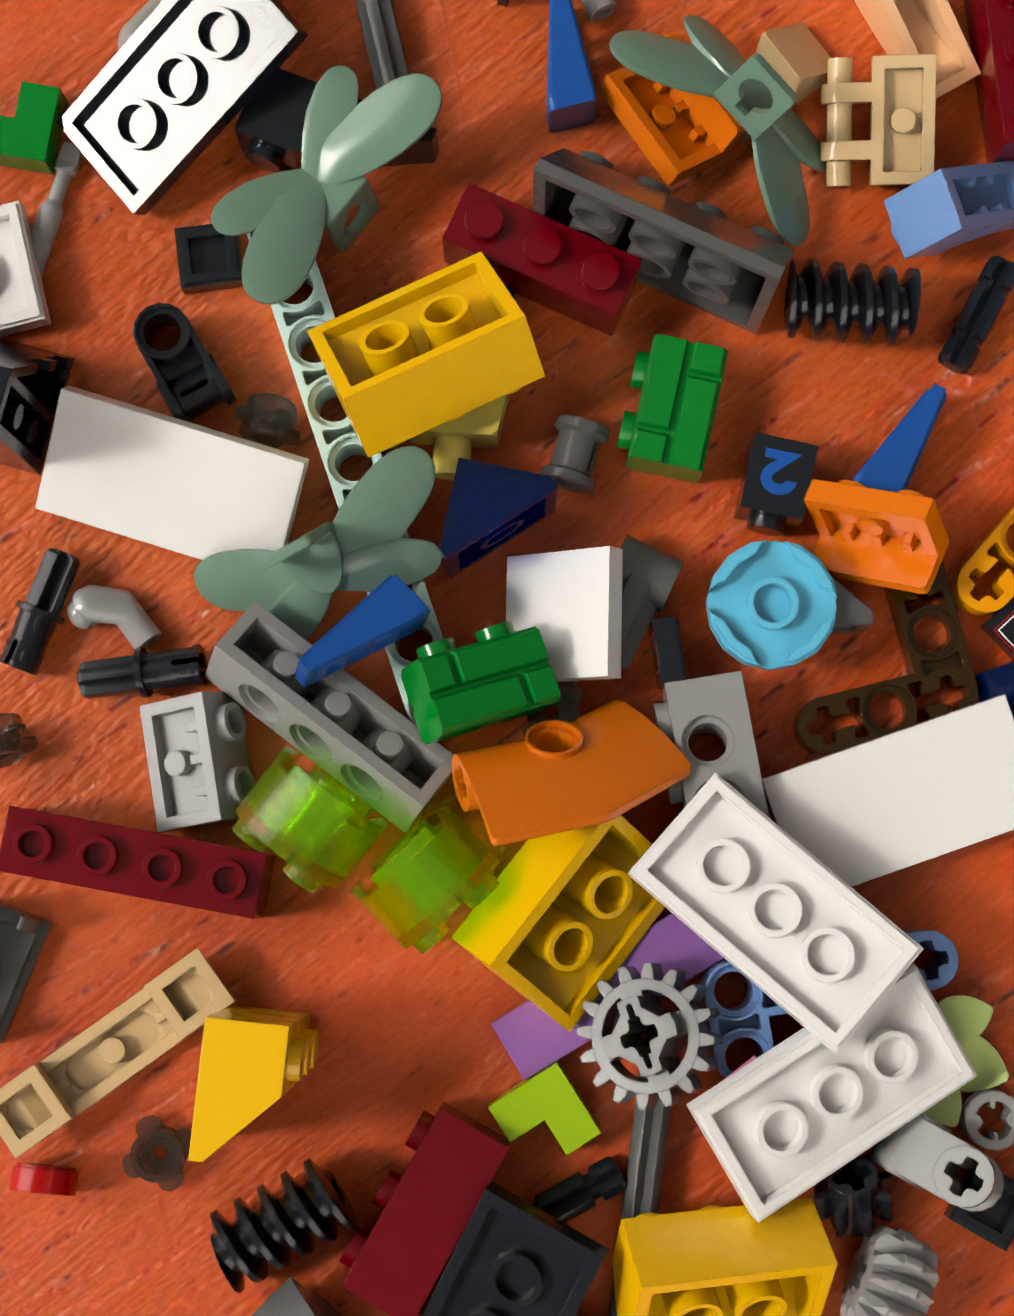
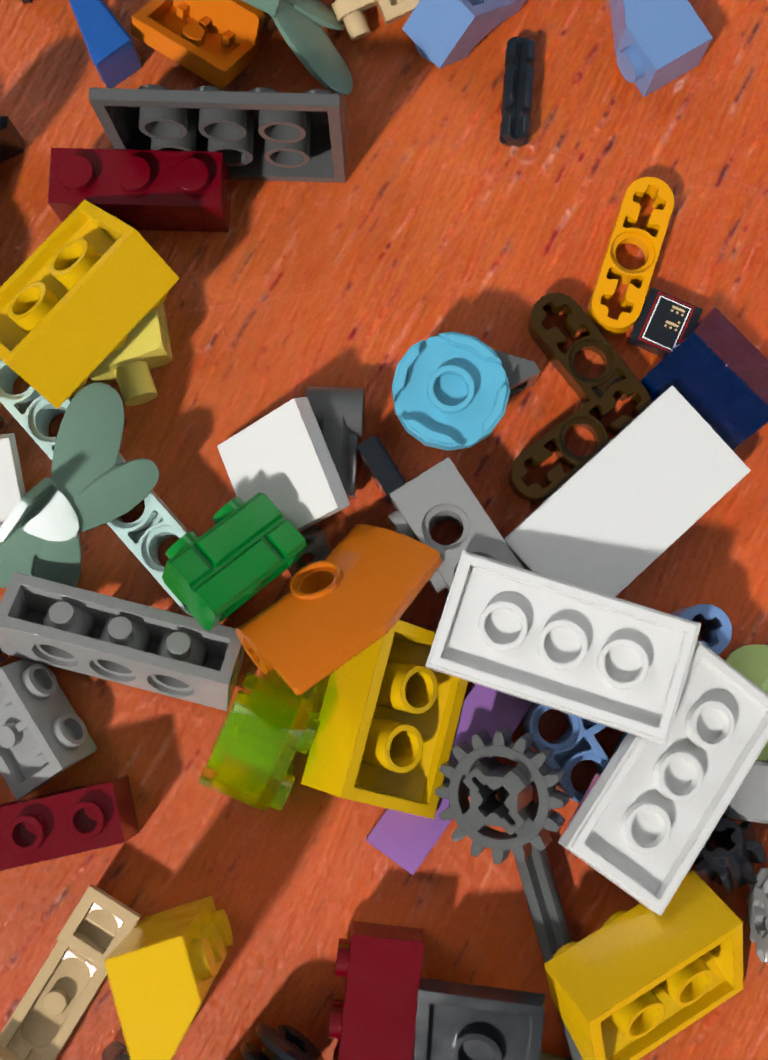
camera: 25 degrees left, 0 degrees up
clear neon green brick [232,746,388,893] -> none
blue slope [295,574,430,687] -> none
clear blue slope [439,458,558,579] -> none
lime piece [488,1061,601,1155] -> none
black axle [532,1157,626,1223] -> none
dark grey bush [539,415,611,494] -> none
green brick [617,334,729,483] -> none
black brick [733,432,818,536] -> none
black piece [784,259,921,347] -> none
orange bracket [804,479,950,594] -> none
blue slope [852,384,947,492] -> none

